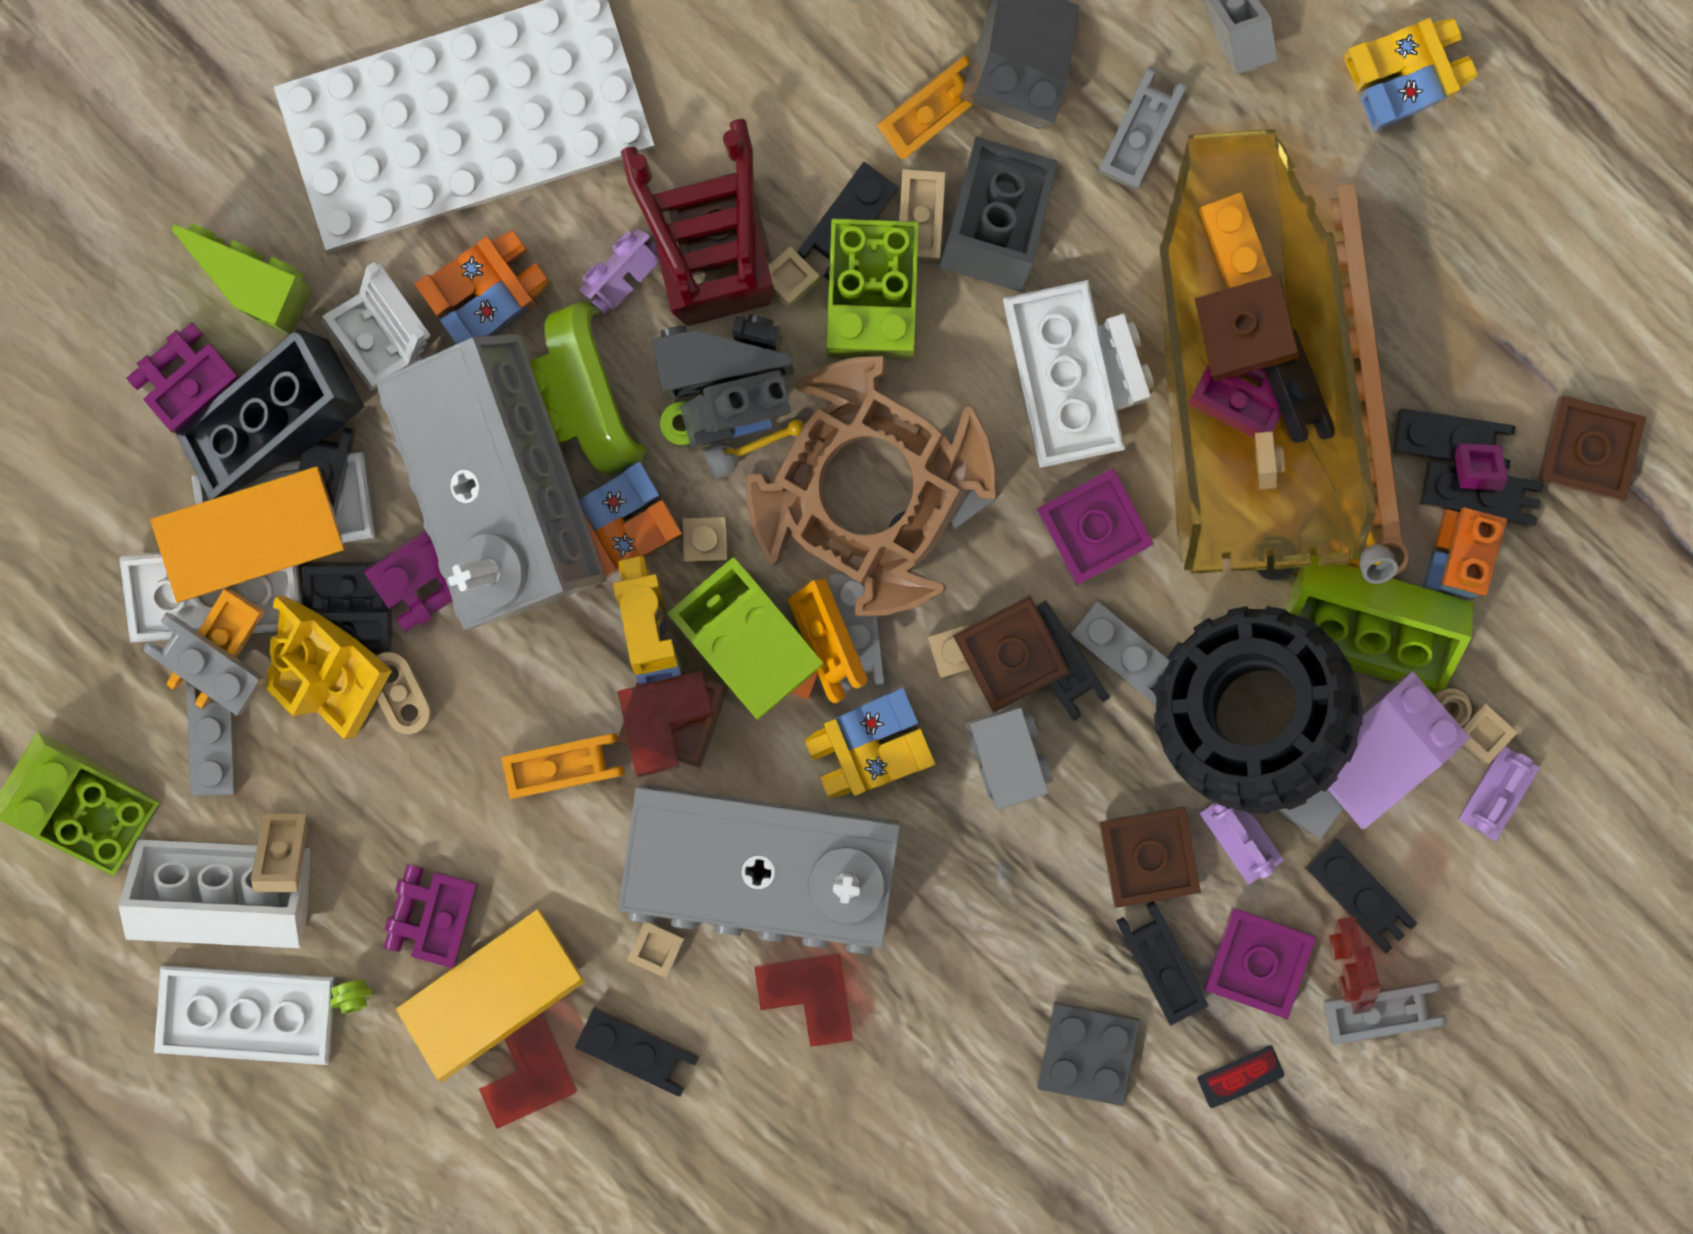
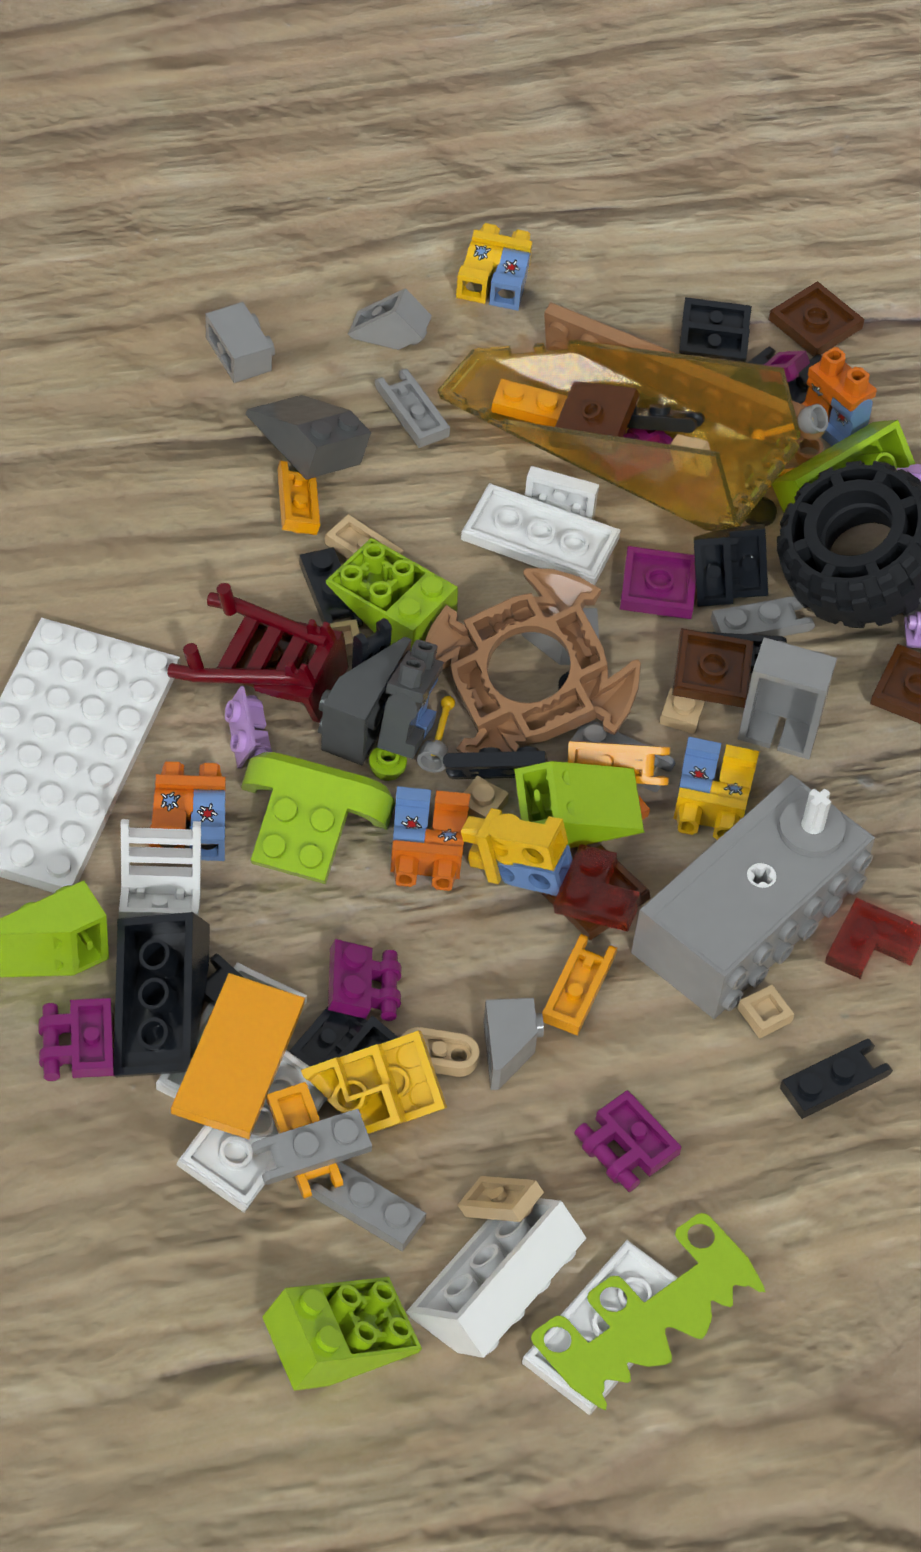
camera: 60 degrees left, 35 degrees down
lime plate [330,979,374,1014] -> none
light grey piece [375,334,607,630] -> none
yellow tile [396,909,586,1082] -> none
clear red plate [479,1012,578,1129] -> none
dark grey slope [939,137,1058,292] -> none
none -> black hinge [443,746,548,779]
none -> light grey slope [483,998,544,1090]
none -> lime piece [531,1213,765,1410]
none -> black slope [679,297,752,362]
none -> black slope [693,524,769,607]

